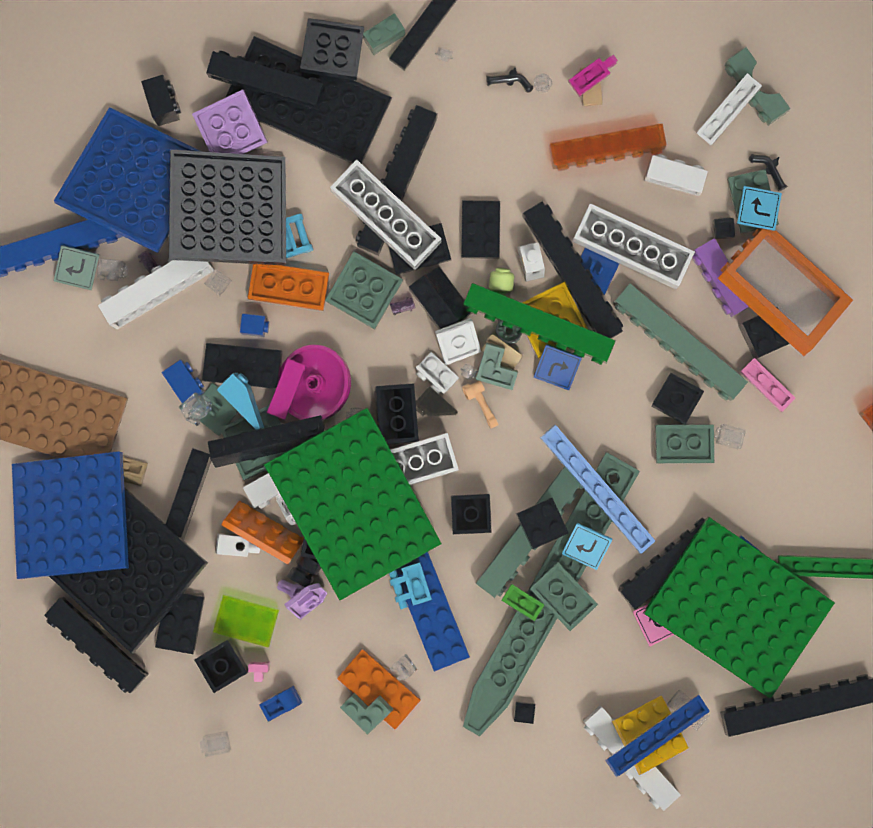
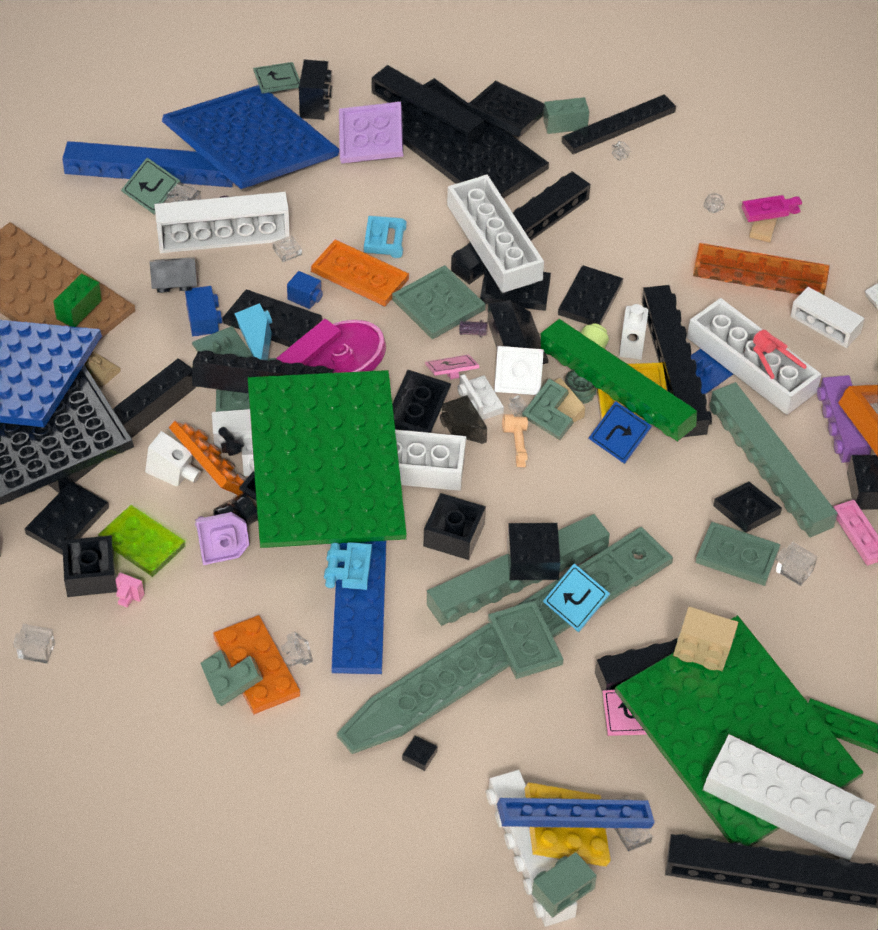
camera: 20 degrees right, 35 degrees down
plate [169,149,286,266] -> none
clear brick [179,392,212,426] -> none
blue plate [259,685,303,722] -> none
black piece [486,67,533,93] -> none
bright green plate [501,584,544,621] -> none
light blue plate [540,425,655,554] -> none
black plate [714,218,735,239] -> none
none -> green brick [53,273,102,327]
none -> brick [150,257,197,293]
none -> black plate [218,427,245,456]
none -> sand green piece [253,62,300,93]
none -> bright pink piece [425,354,479,380]
none -> sand green brick [532,852,597,918]
none -> tan piece [673,606,738,671]
none -> white brick [703,734,875,860]
none -> coral plant [753,329,807,379]

